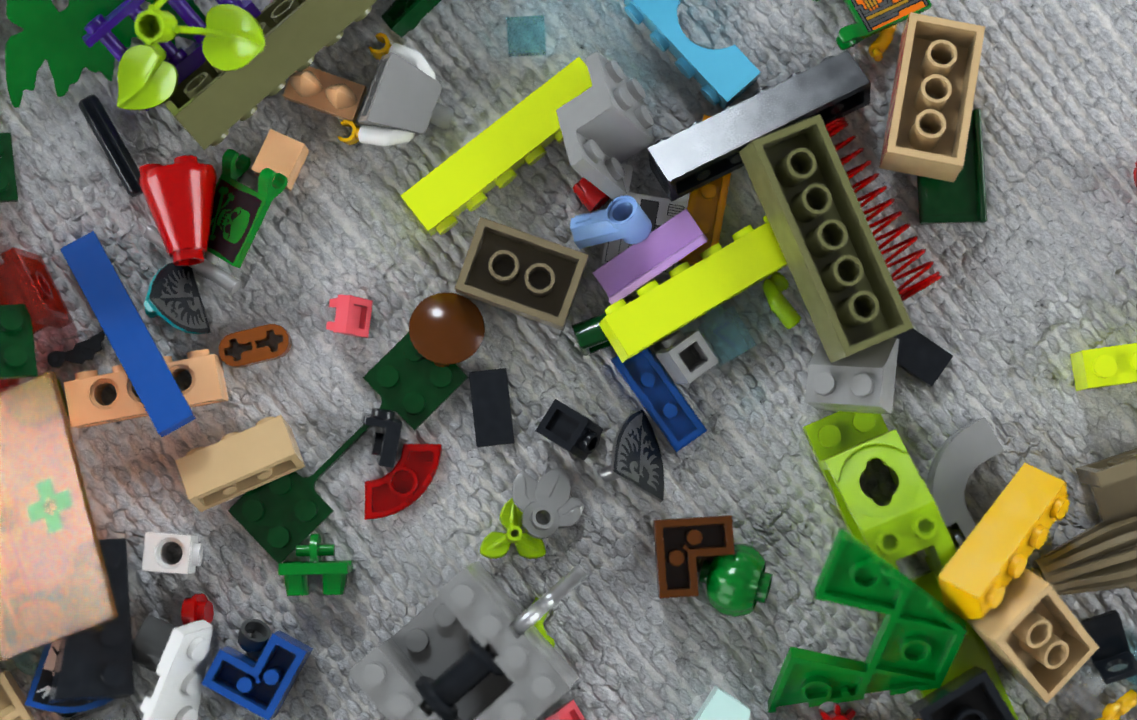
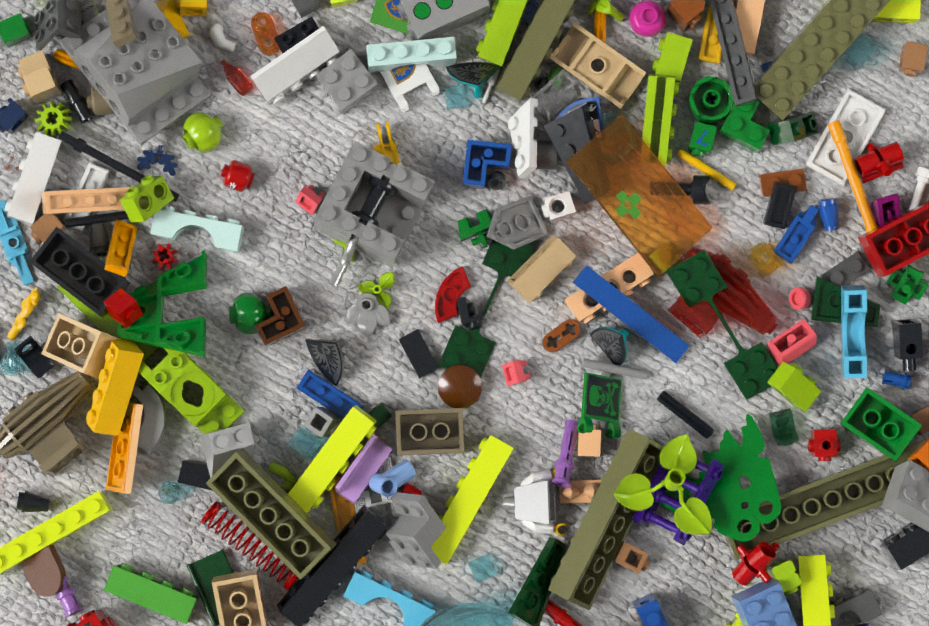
camera: 160 degrees right, 0 degrees up
black piece [47,331,105,368] -> none
red cone [139,155,217,266] -> none
red plate [181,593,214,625] -> none
black bracket [535,399,603,461] -> none
none -> bright green brick [103,563,199,624]
none -> red brick [104,288,143,328]
none -> light orange tile [106,403,143,494]
none -> clear light blue tile [158,480,182,504]
none -> light grey tile [487,195,549,250]
none -> medium lavender pin [551,419,579,488]

